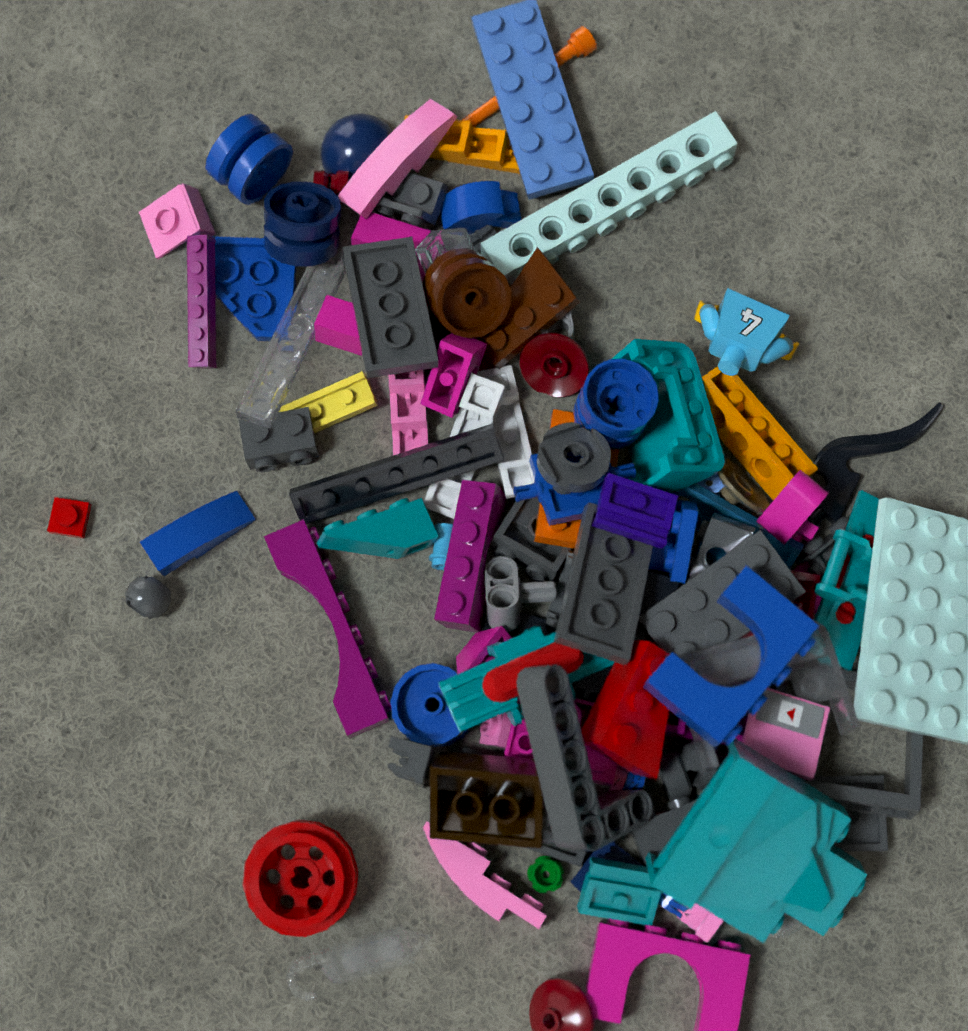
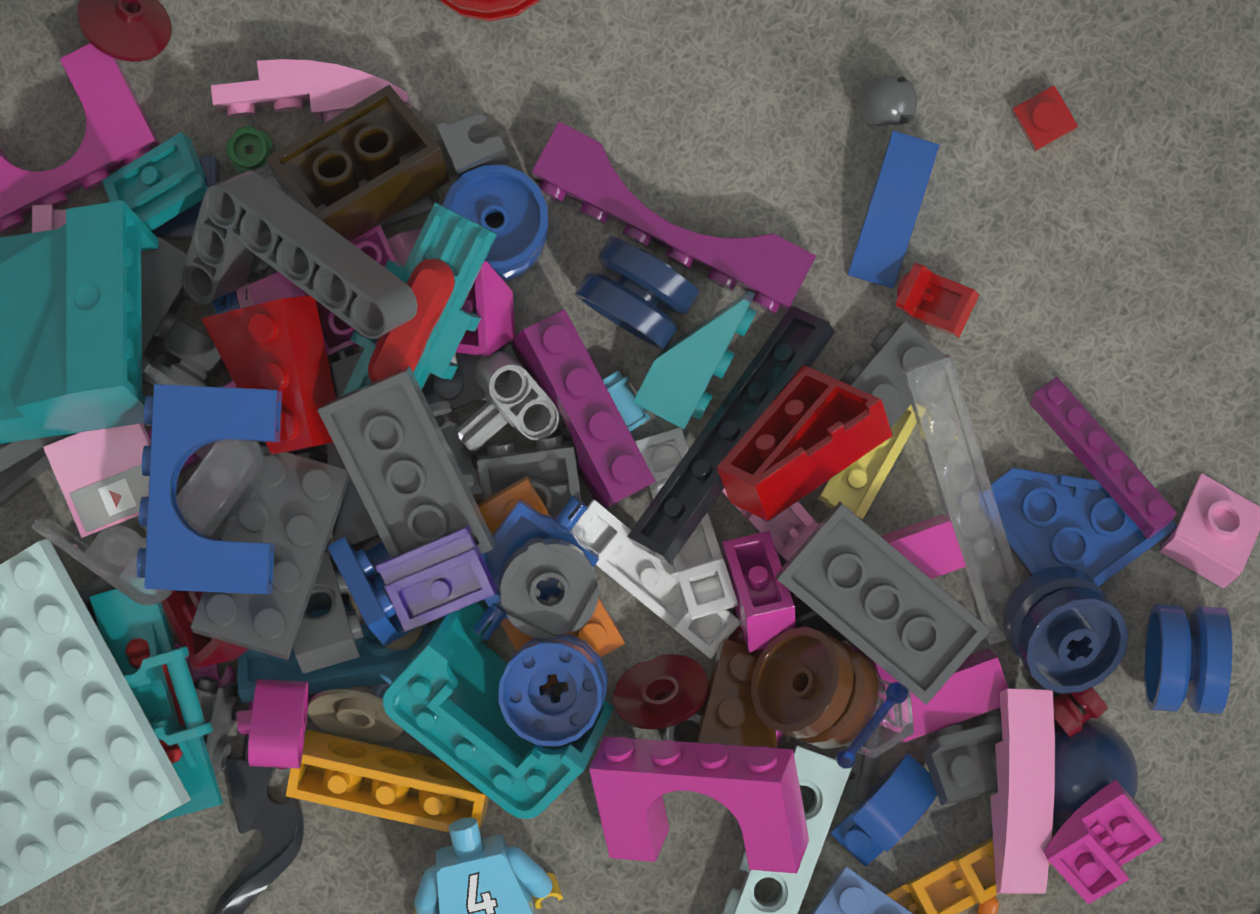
camera: 140 degrees right, 10 degrees up
none -> dark blue wheel [575,236,700,351]
none -> dark pink arch [589,737,809,874]
none -> red wedge [717,365,893,521]
none -> clear blue hinge [836,682,908,769]
none -> red bracket [895,262,980,338]
none -> dark pink slope [1044,780,1163,905]

